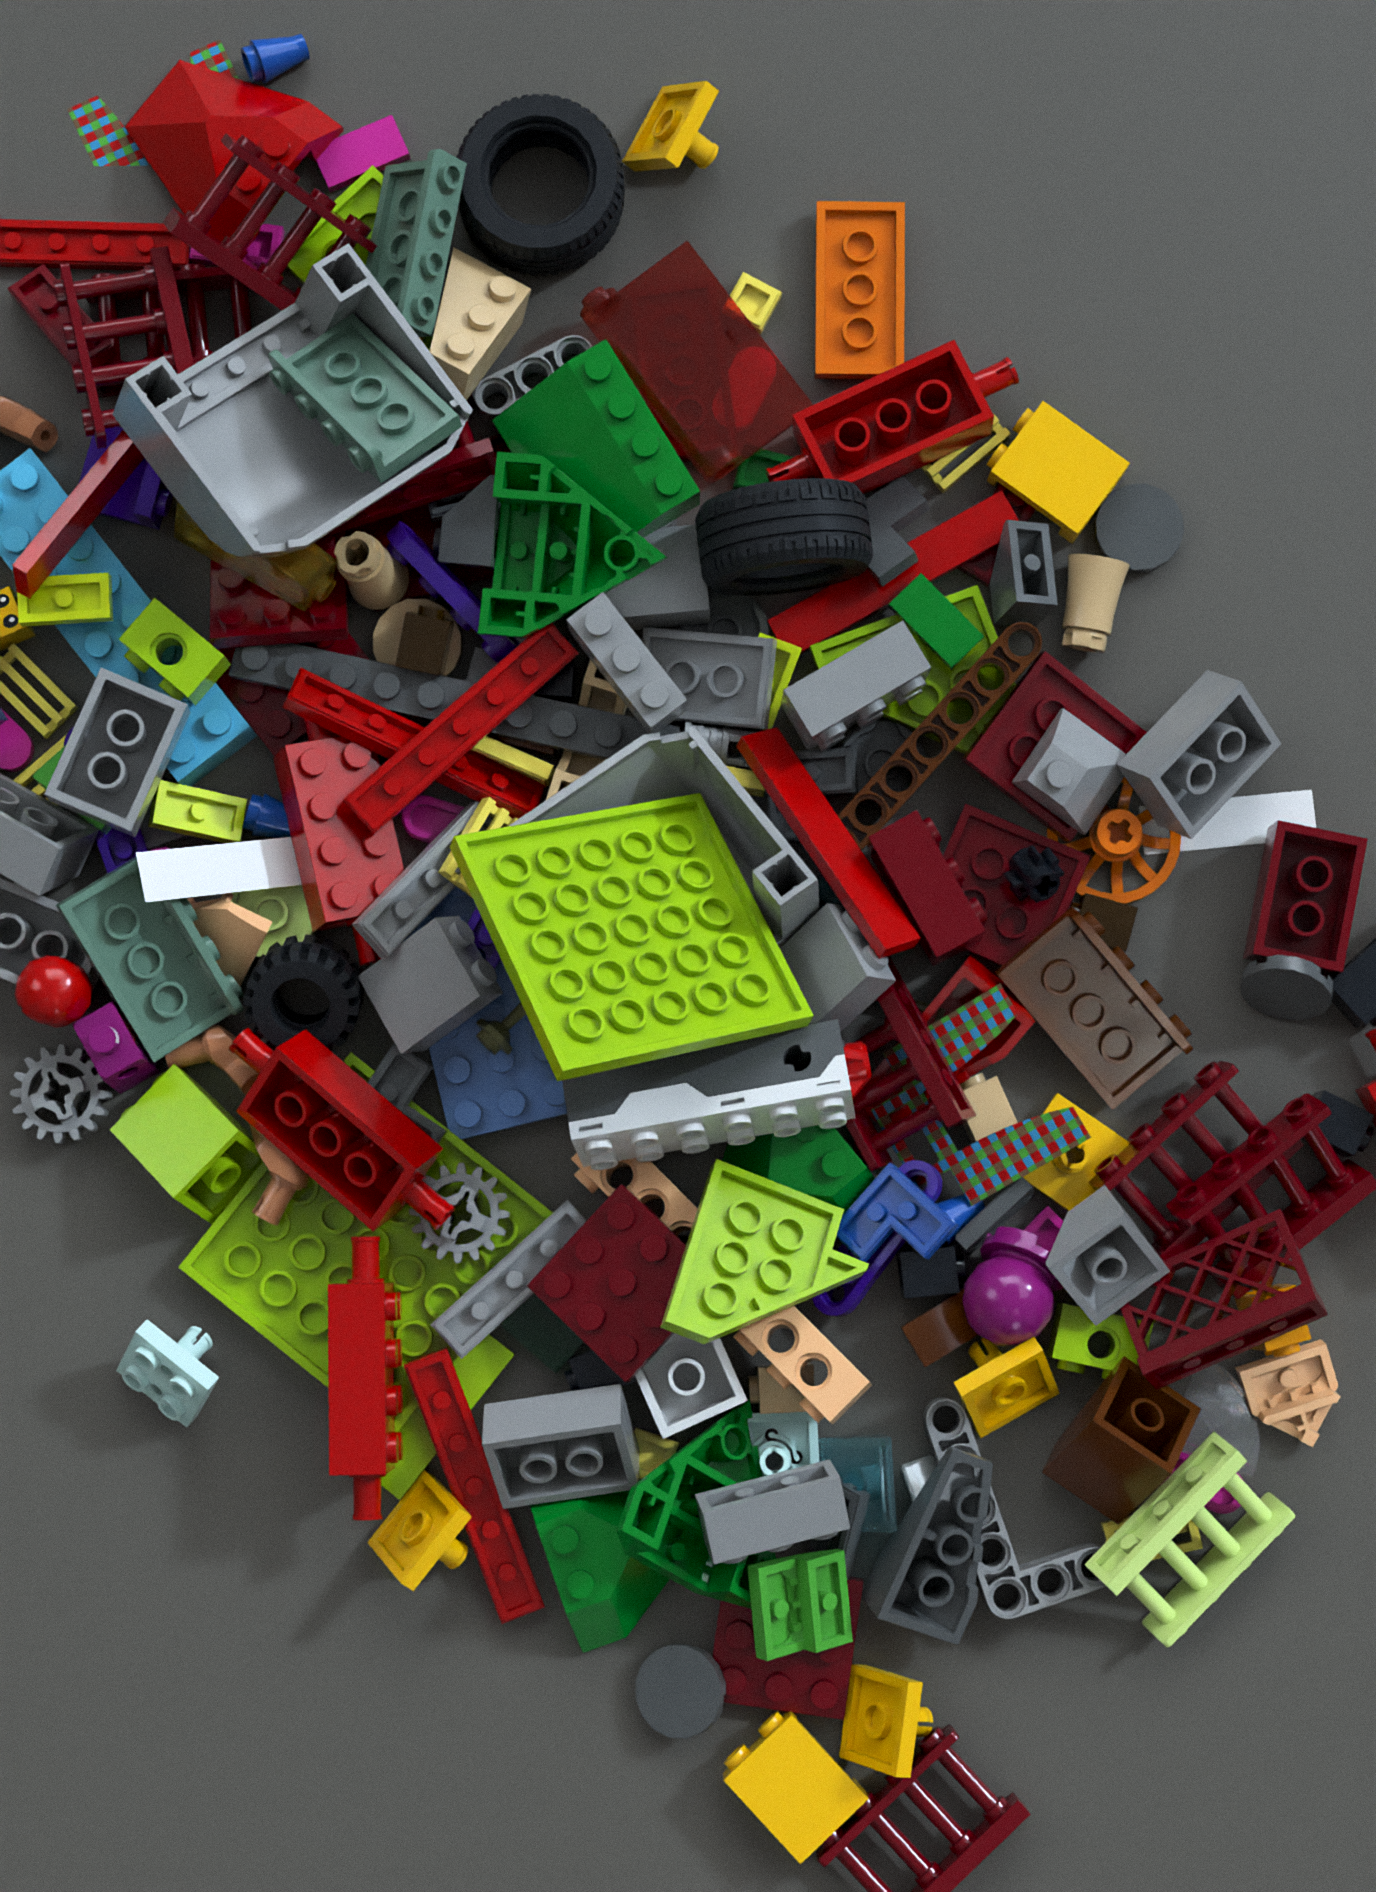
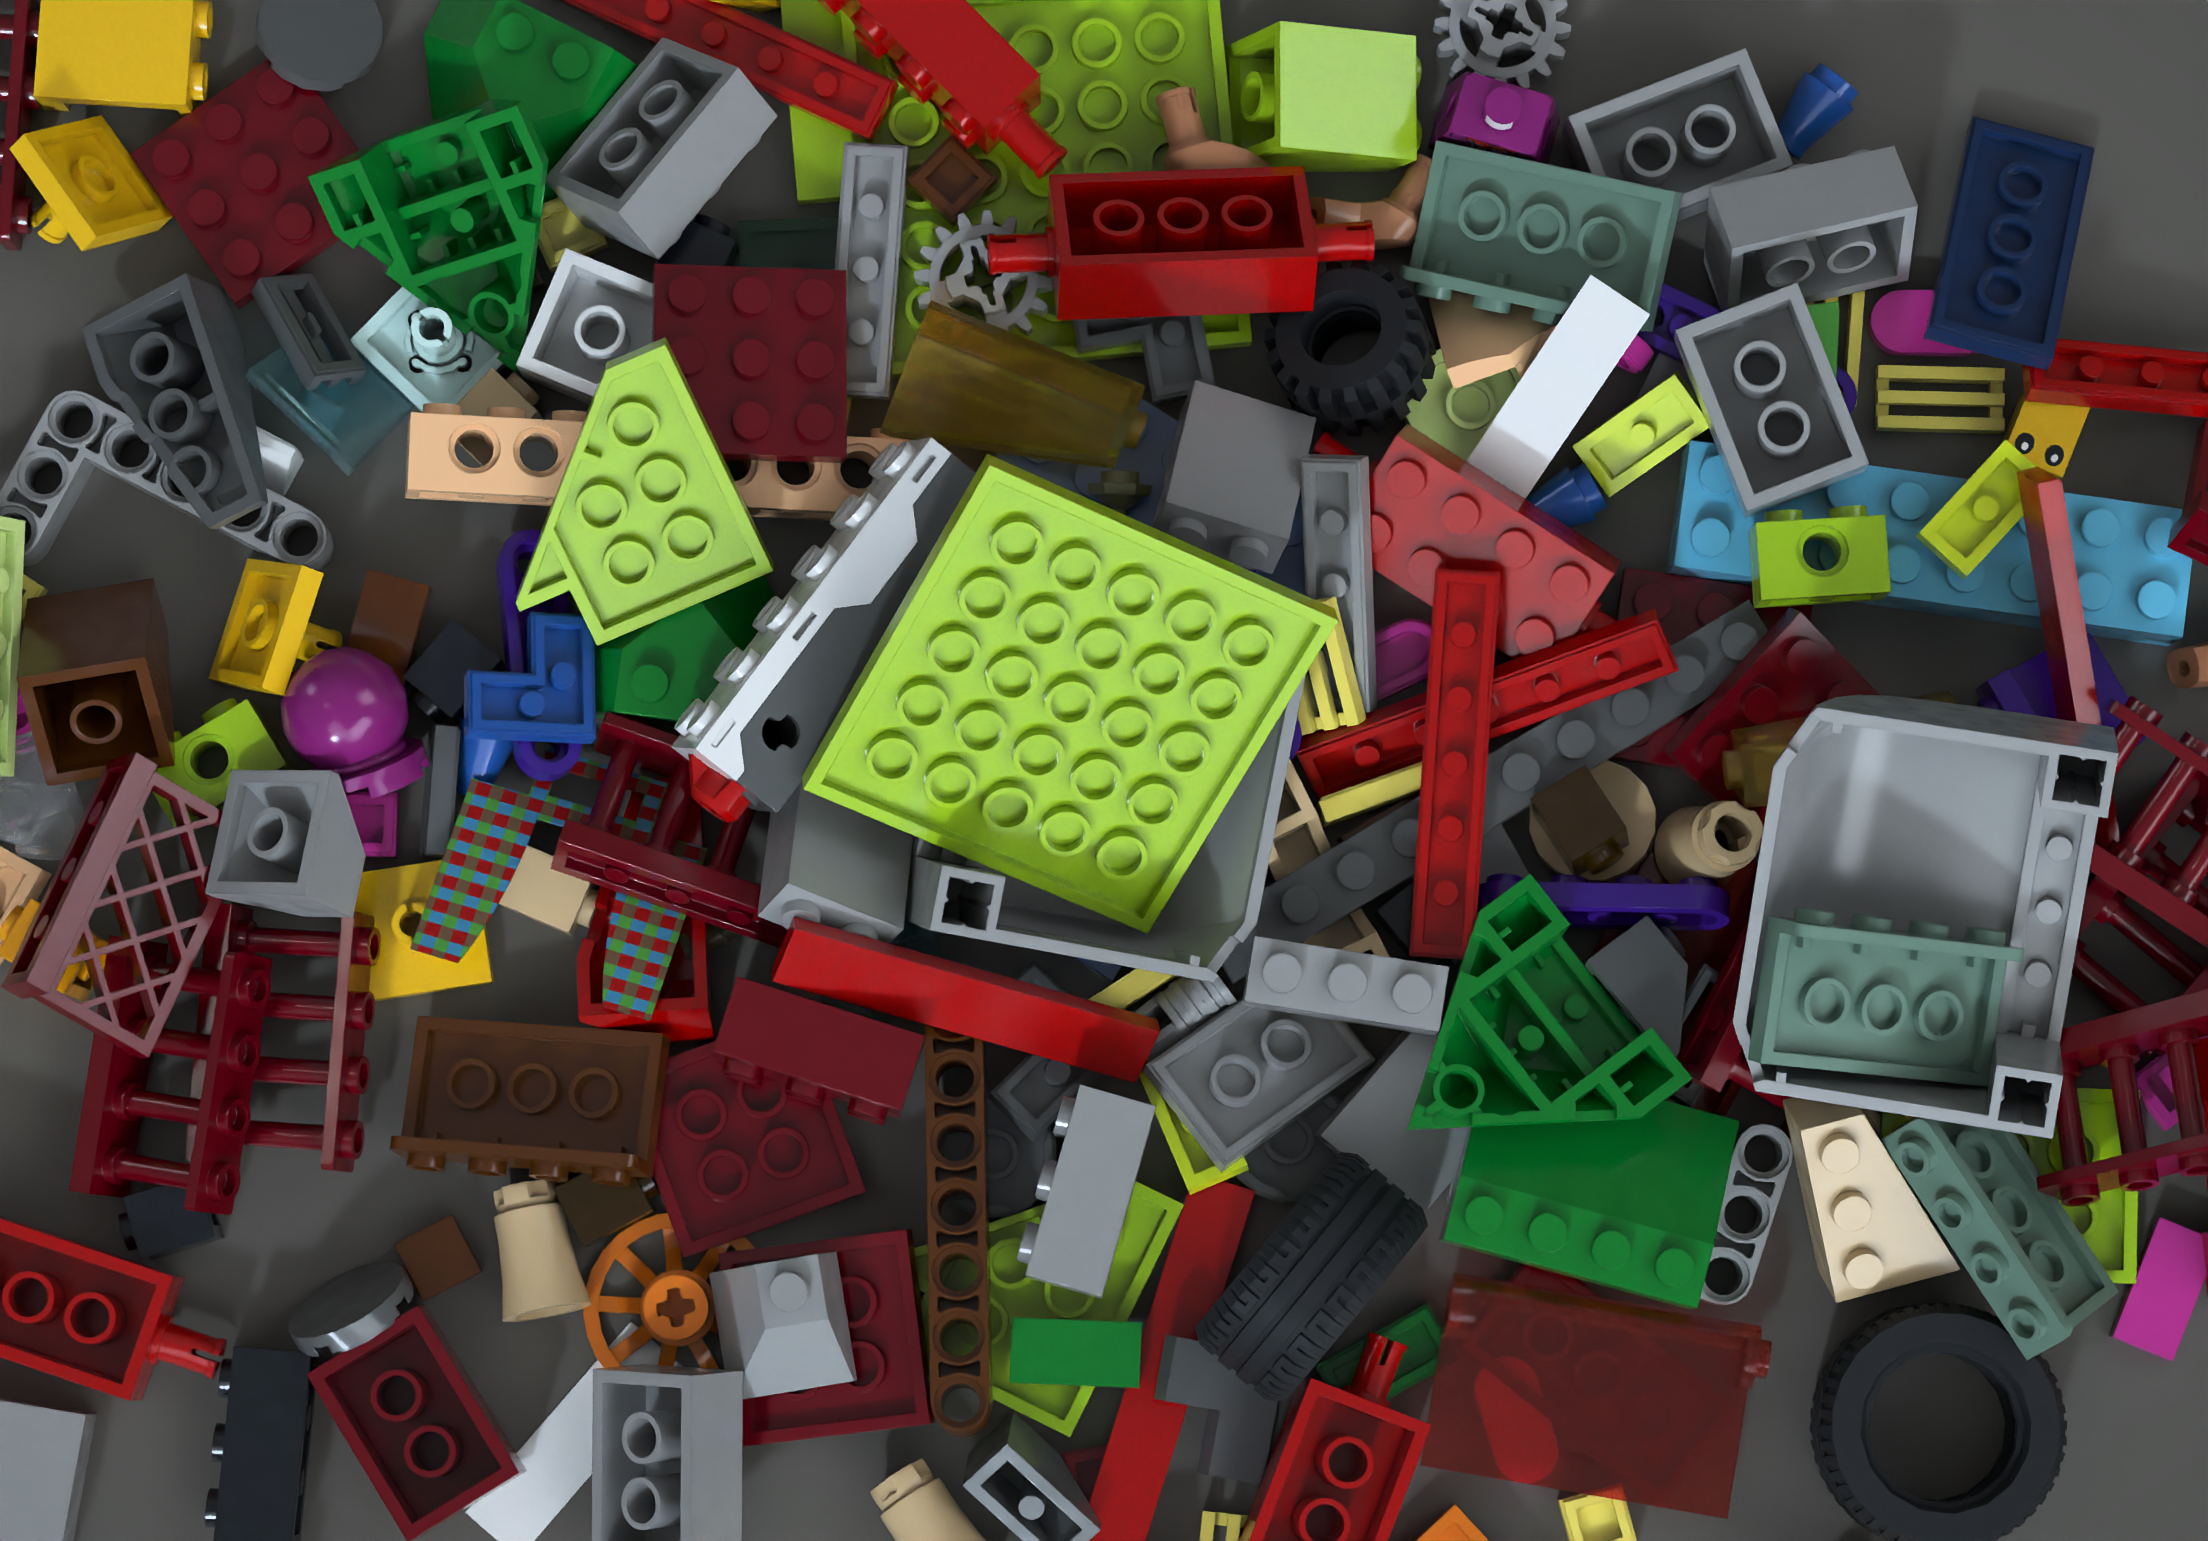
camera: 135 degrees right, 0 degrees up
red hair [14,955,92,1028] -> none
light grey brick [695,1459,850,1564] -> none
bright green slope [747,1549,853,1661] -> none
black gear [1004,845,1065,903] -> none
none -> reddish brown tile [394,1214,483,1302]
none -> tan plant [493,1180,592,1322]
none -> clear yellow slope [880,300,1149,469]
none -> reddish brown tile [907,135,997,227]

